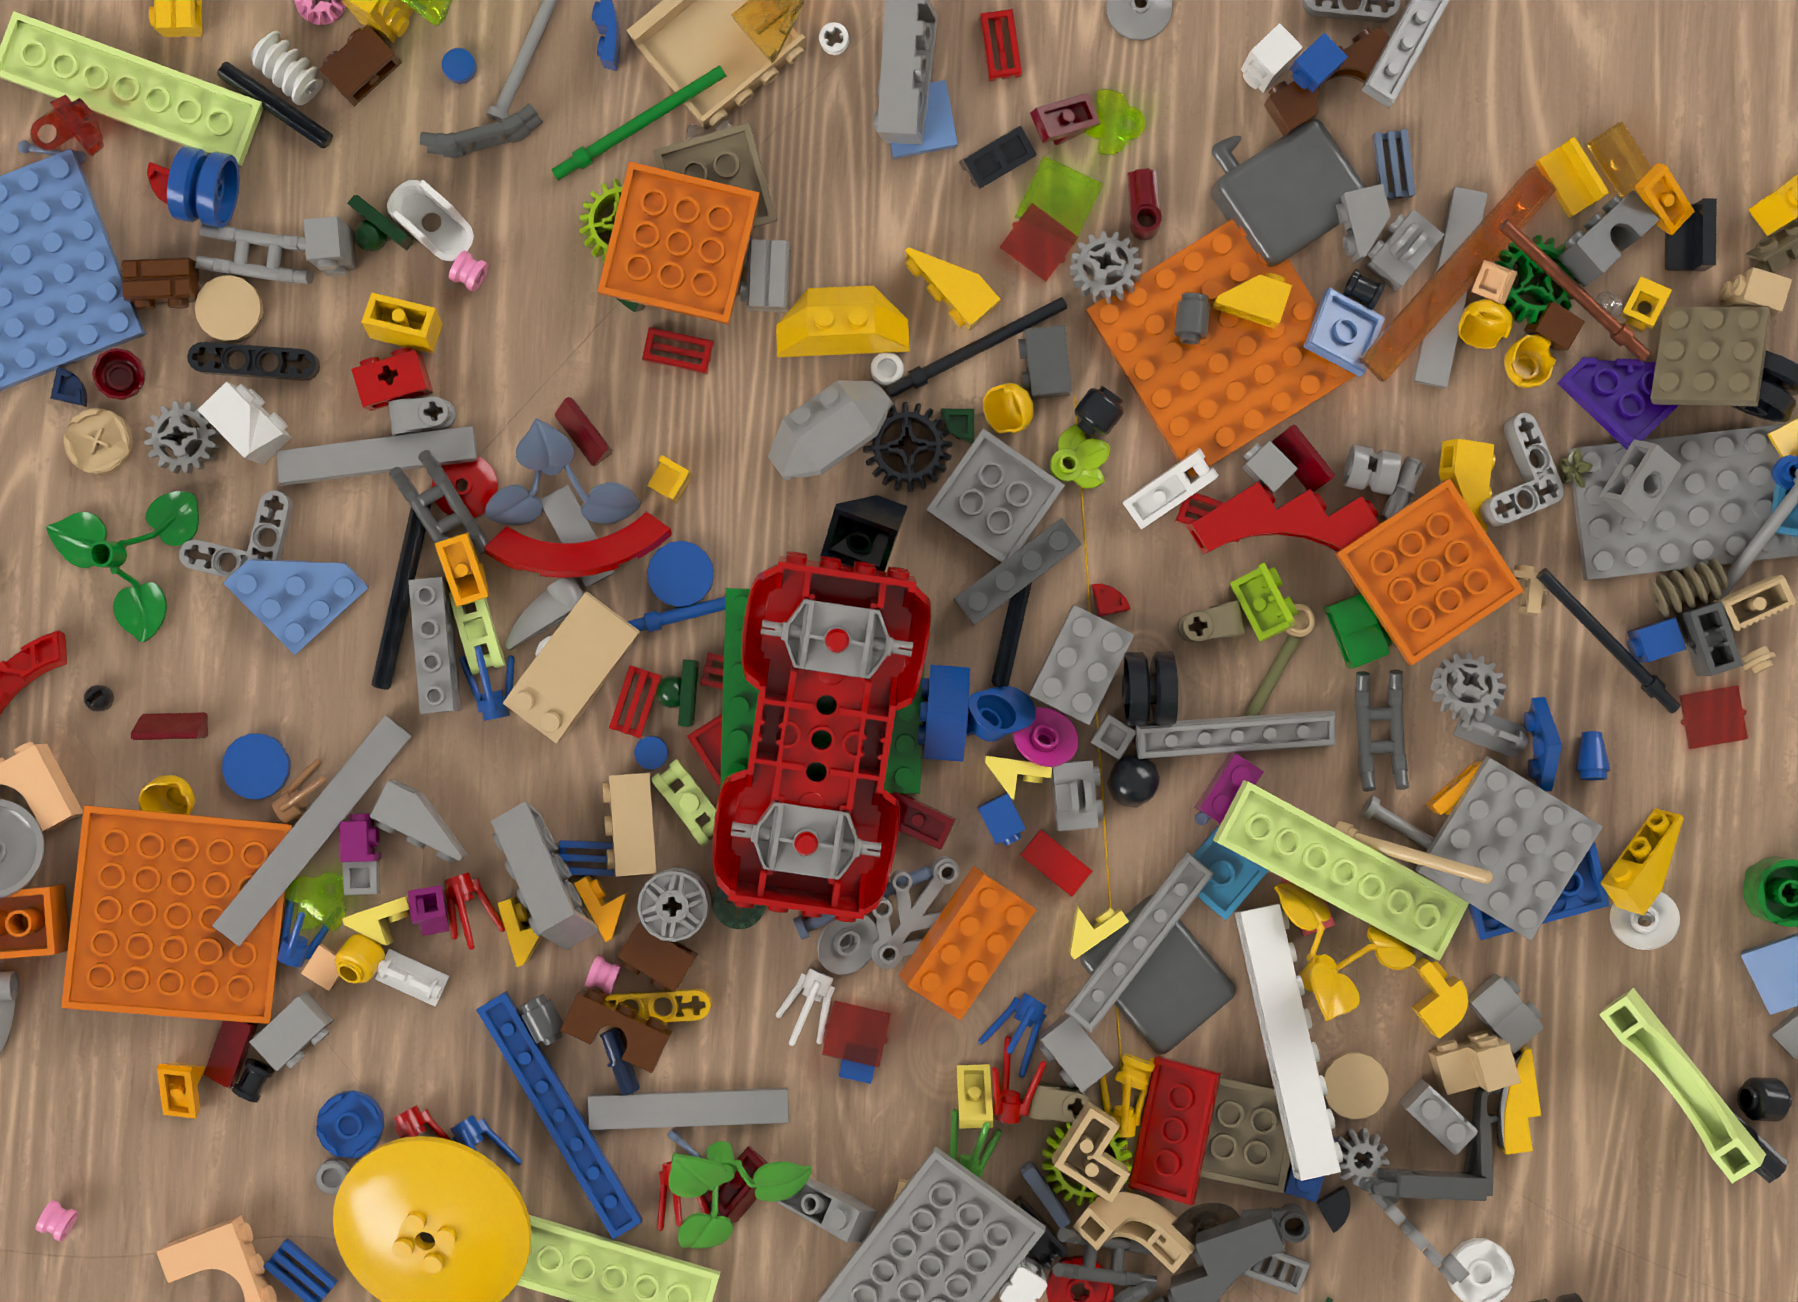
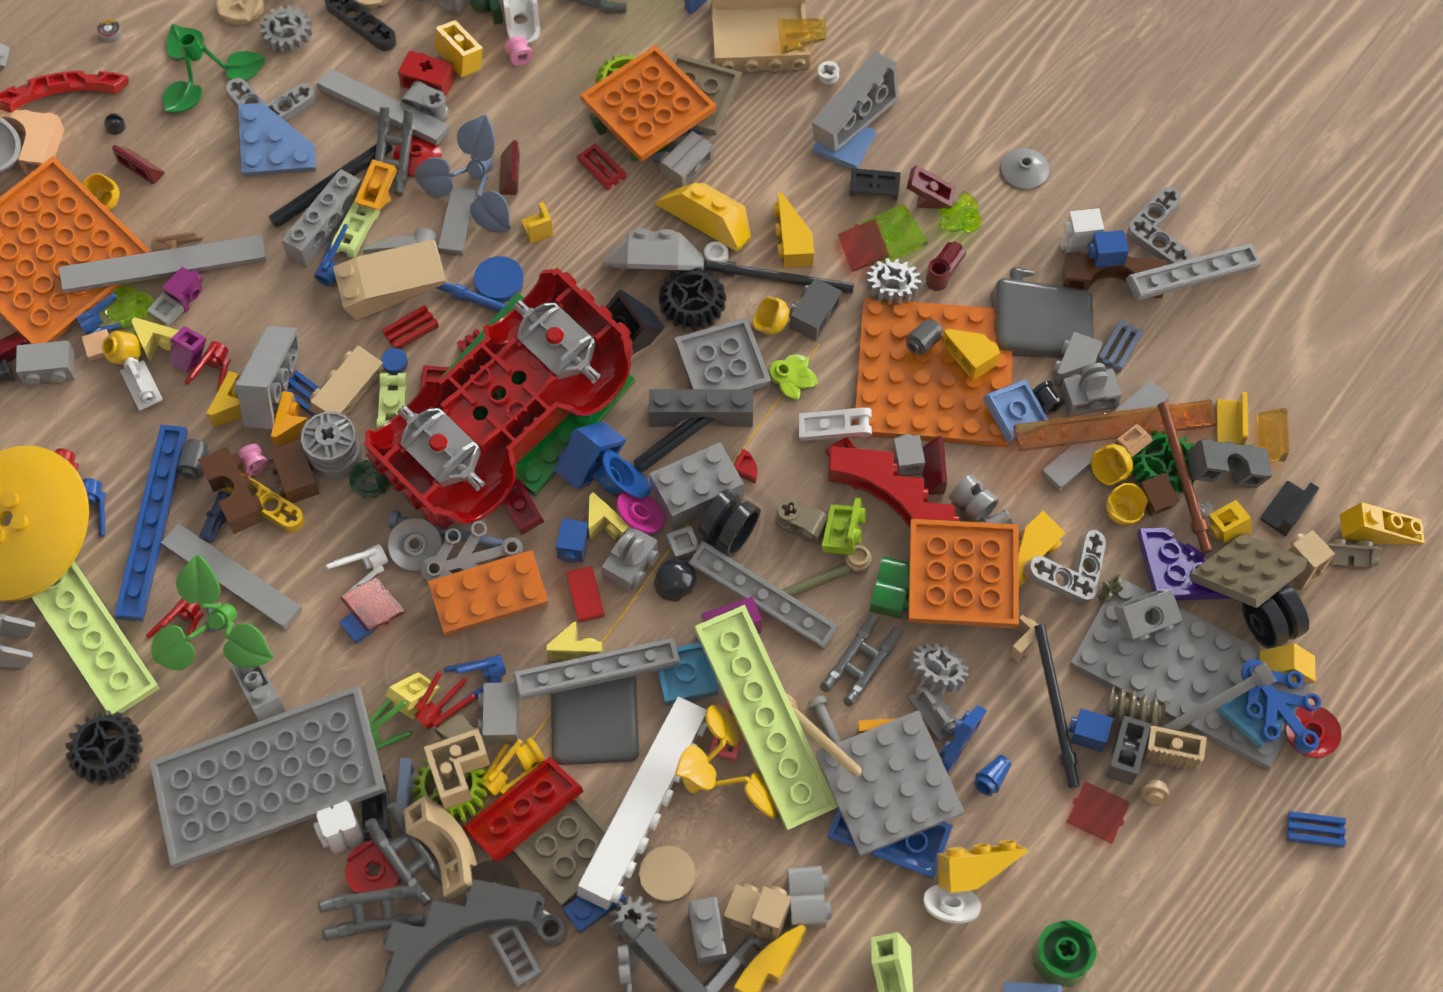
camera: 30 degrees right, 25 degrees down
white slope [198,381,292,465] -> none
blue tile [222,734,291,799] -> none
blue tile [316,1090,385,1158] -> none
light grey slope [370,779,468,863] -> none
red tile [484,511,672,578] -> none
green bar [551,65,727,181] -> none
dark green tile [656,659,699,727] -> none
dark red slope [705,1146,769,1222] -> none
dark green tile [941,408,974,443] -> none
red tile [980,9,1022,82] -> none
black head [1074,386,1124,437] -> none
black tile [1316,1185,1350,1233] -> none
yellow brick [1411,957,1468,1039] -> none
light orange slope [1635,163,1695,235] -> none

